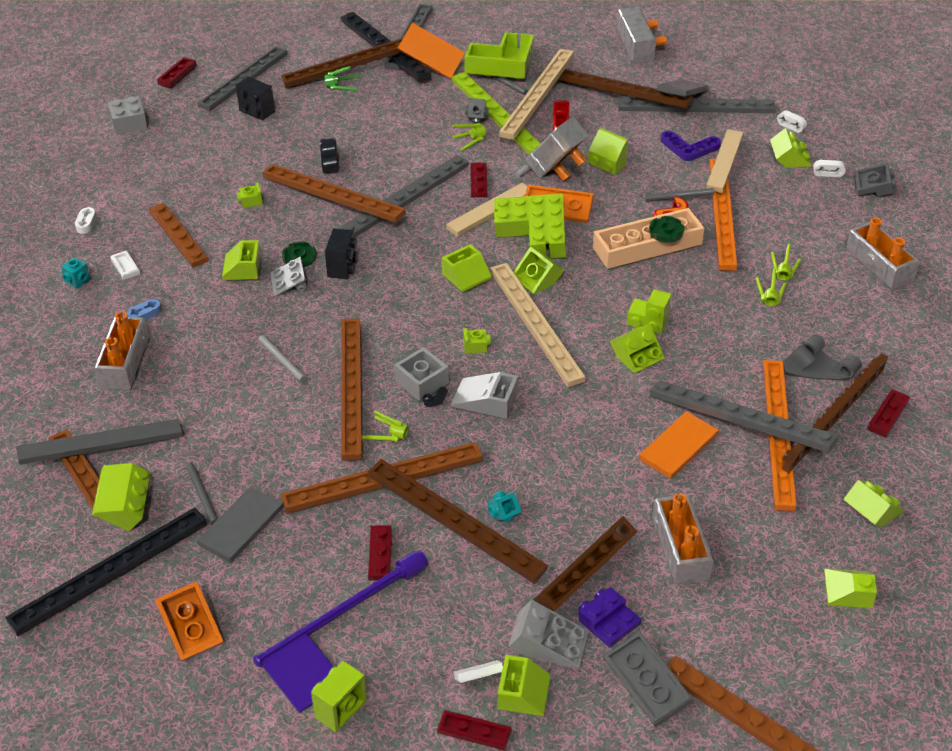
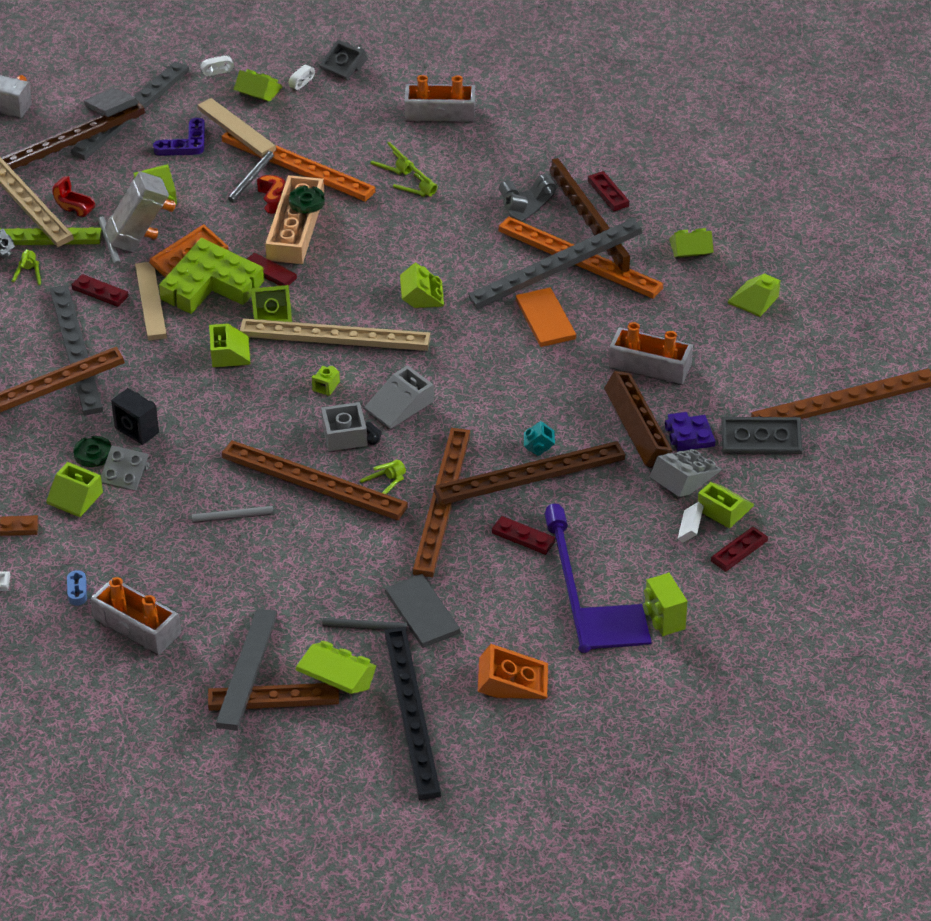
camera: 60 degrees left, 0 degrees up
lime brick [627,289,671,334] -> none
none -> dark red tile [247,252,297,286]

